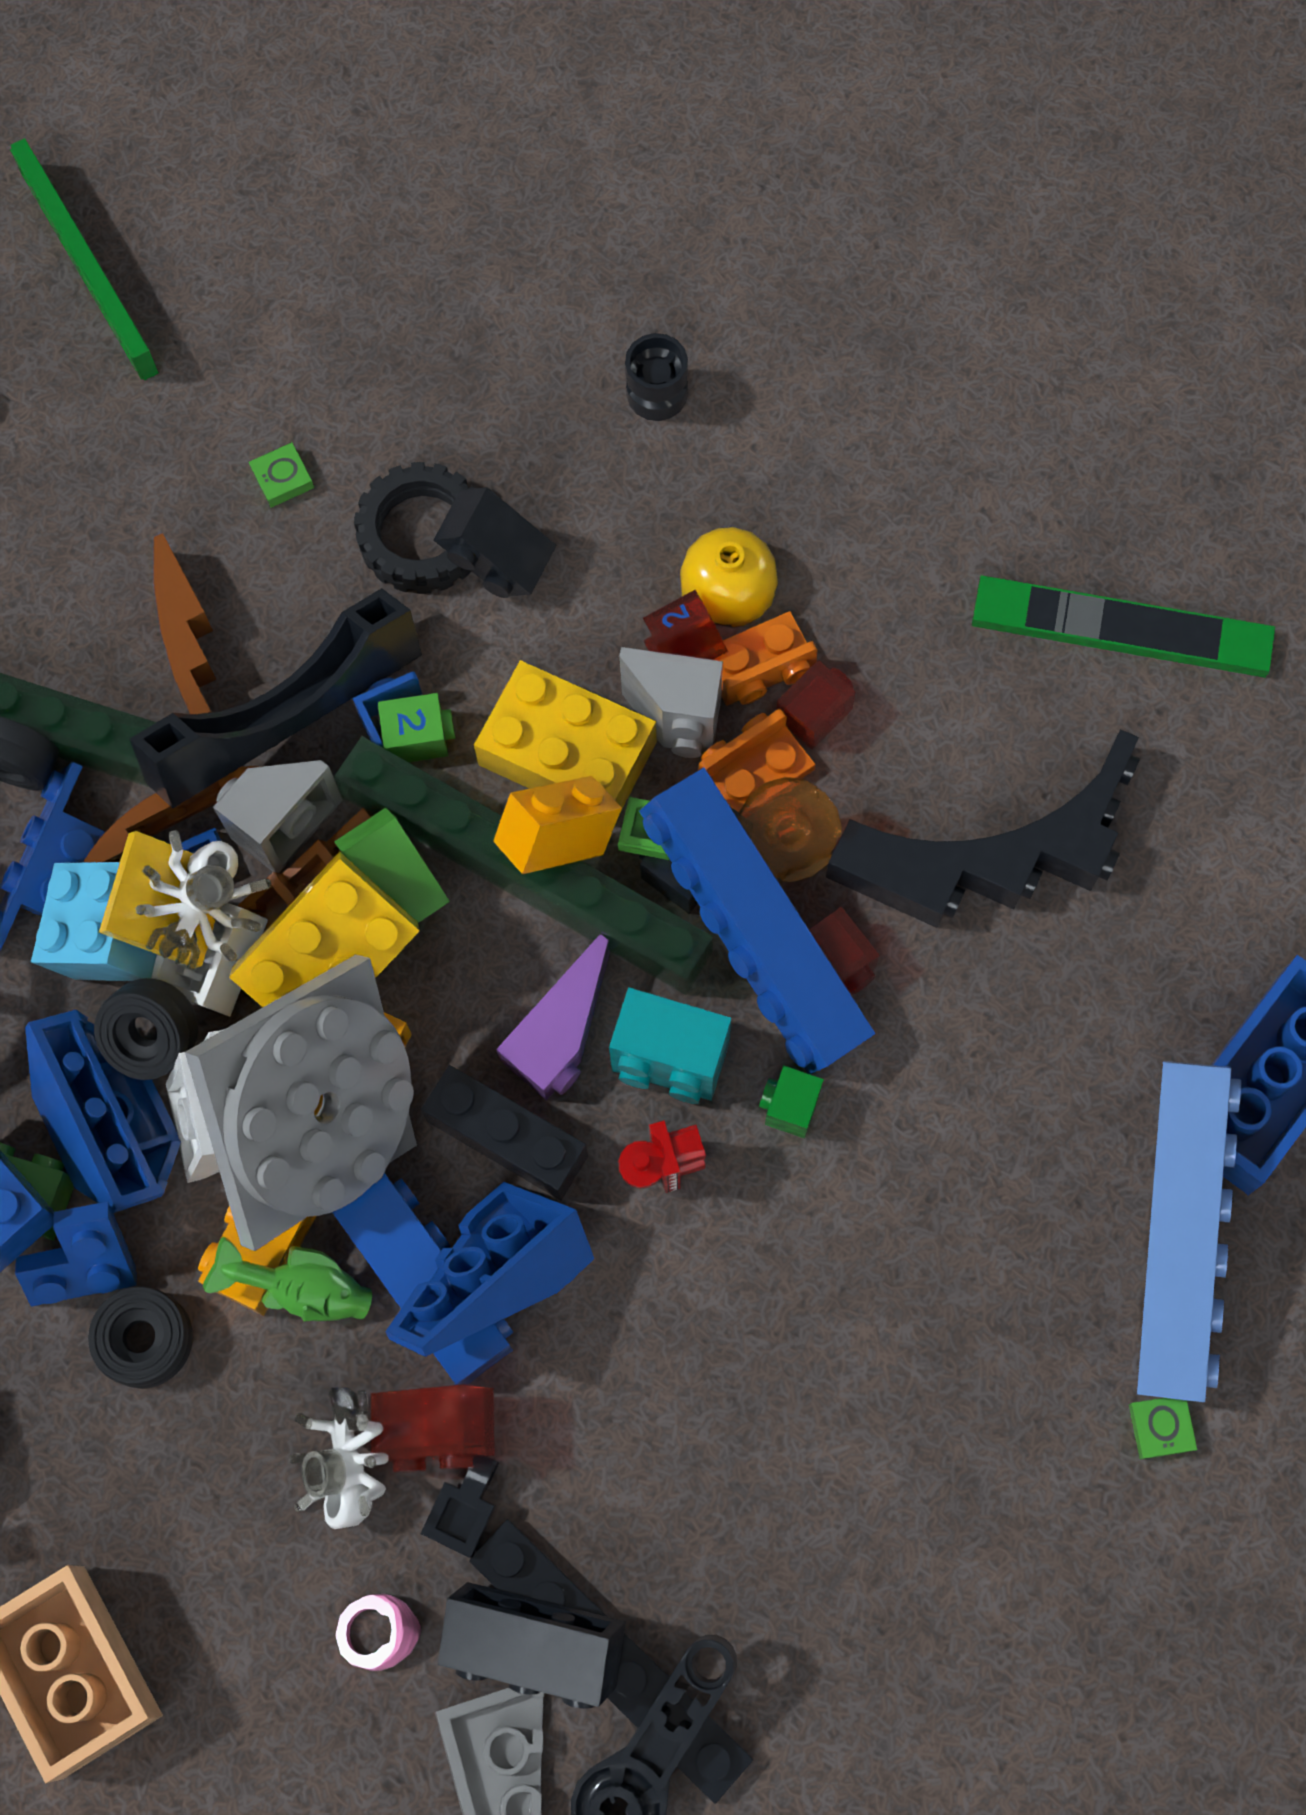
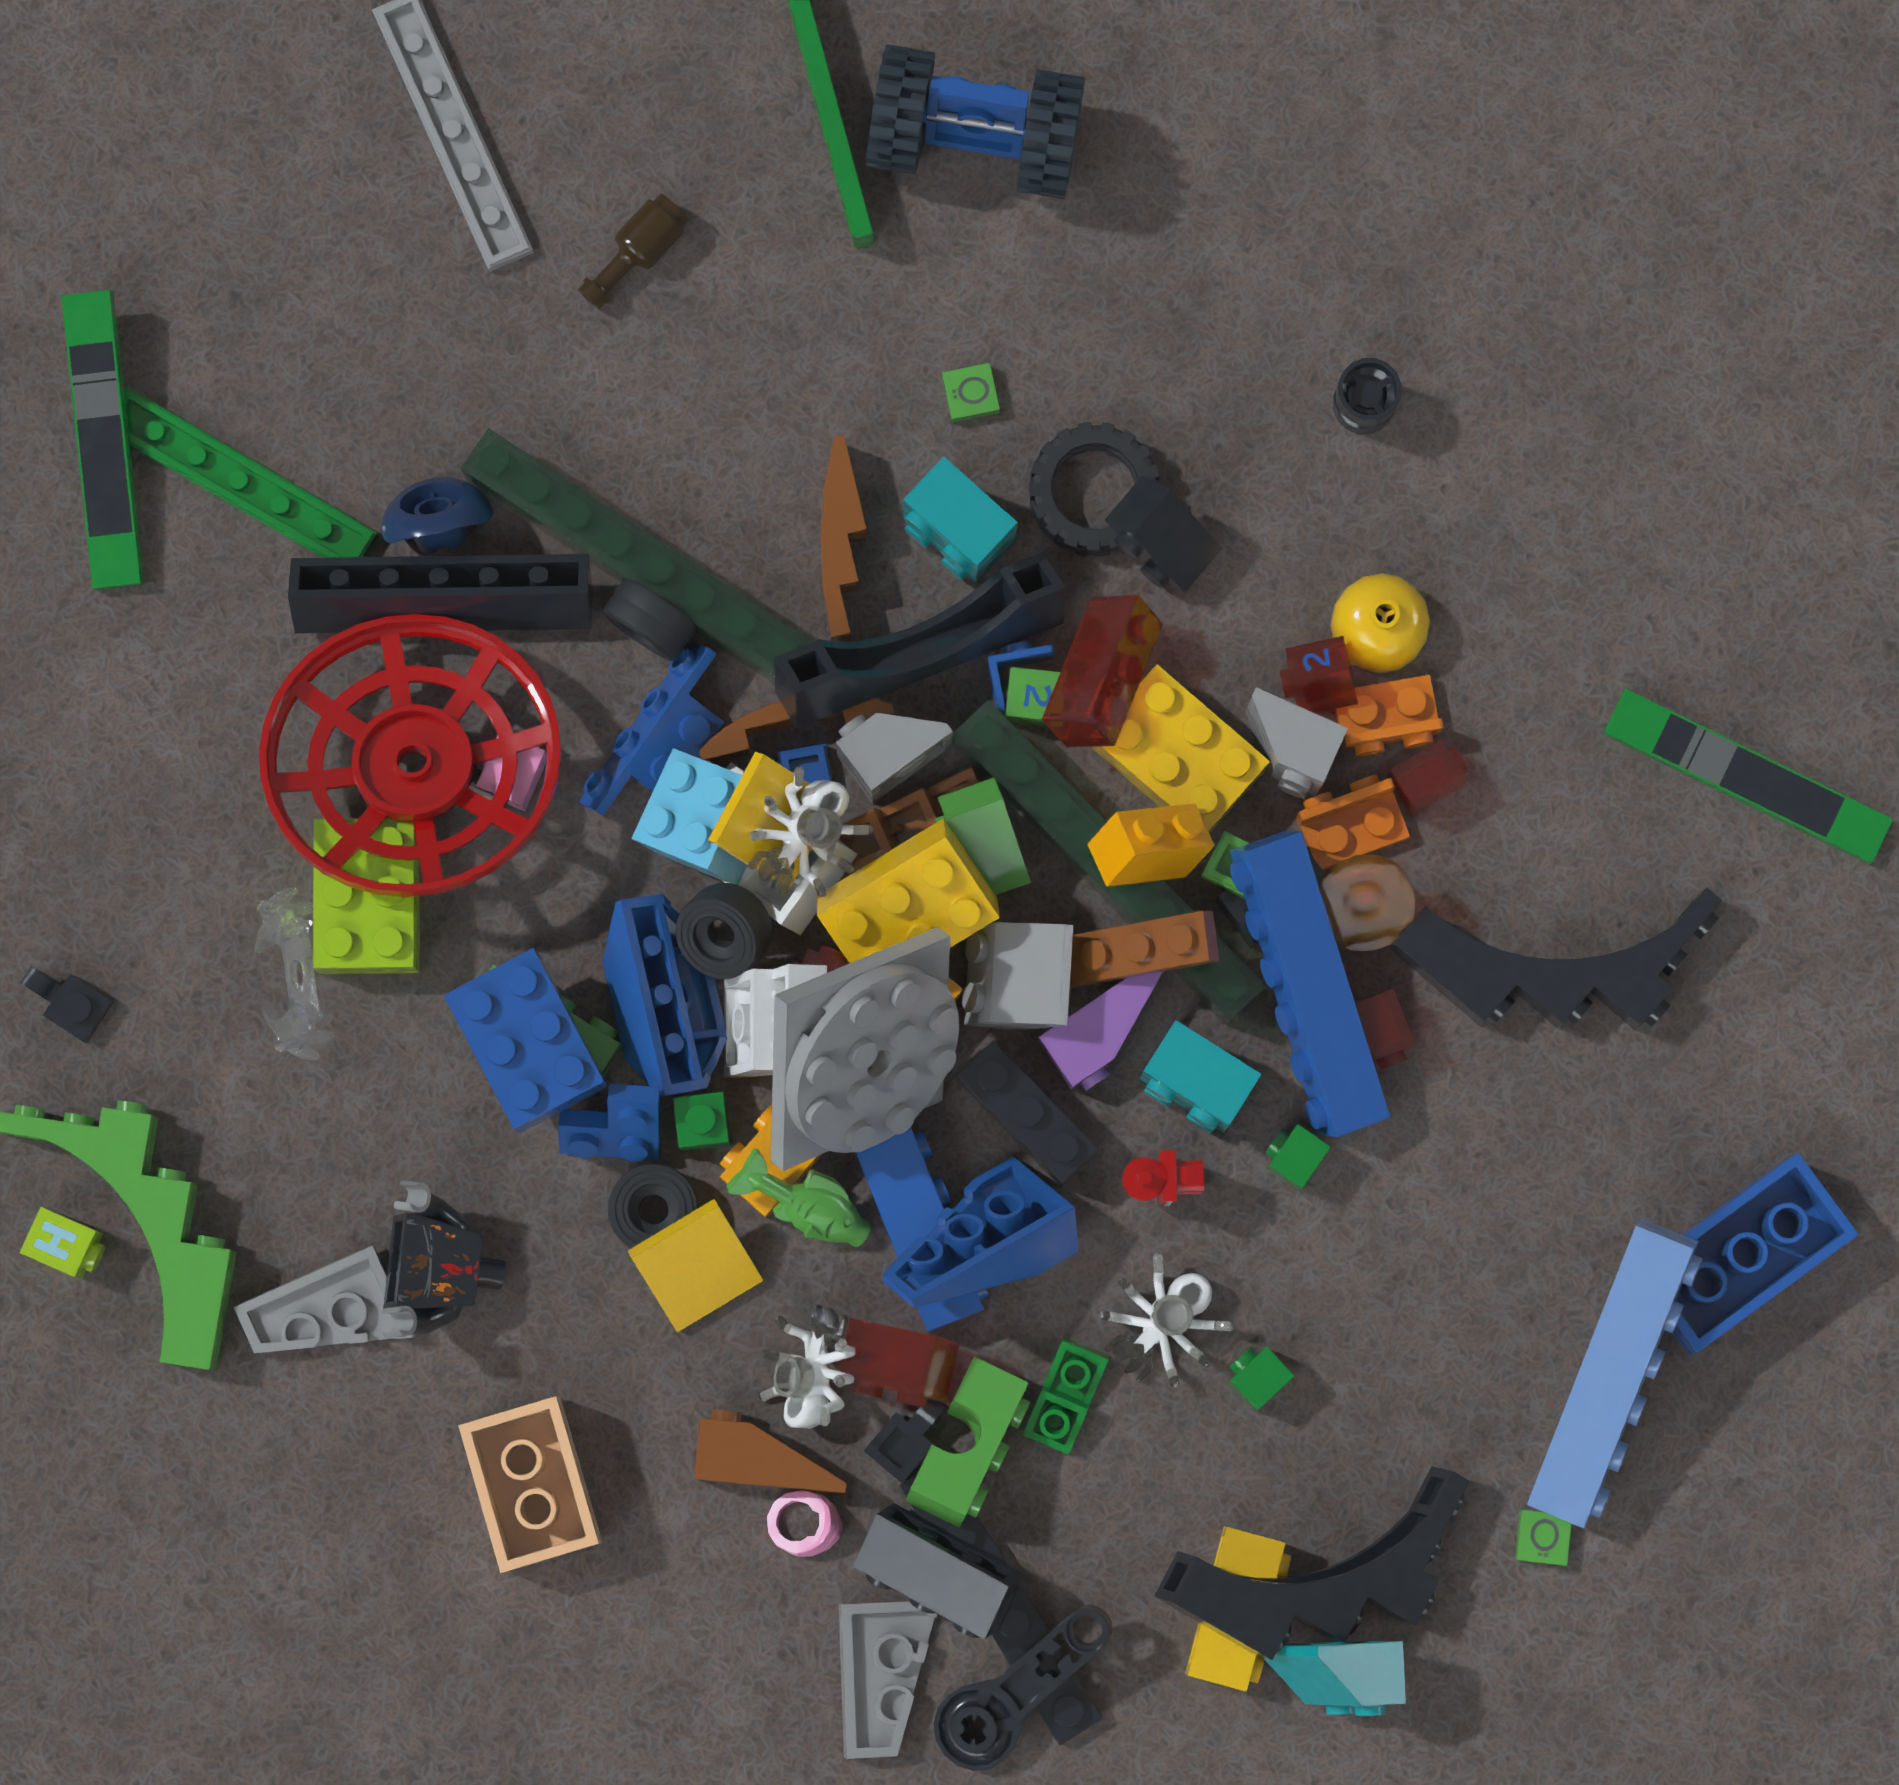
camera: 10 degrees right, 10 degrees up
none -> yellow tile [628,1199,763,1332]
none -> green brick [673,1092,731,1152]
none -> dark orange slope [694,1410,847,1493]
none -> black plate [866,44,1085,200]
none -> teal brick [903,456,1018,584]
none -> bright green arch [905,1356,1030,1527]
none -> light grey slope [962,922,1073,1031]
none -> green slope [1023,1337,1110,1455]
none -> clear red brick [1042,595,1163,747]
none -> dark orange plate [1070,911,1219,988]
none -> animal [1100,1253,1234,1388]
none -> black arch [1154,1466,1469,1660]
none -> yellow brick [1185,1526,1291,1692]
none -> green plate [1227,1346,1294,1411]
none -> teal slope [1263,1640,1406,1716]

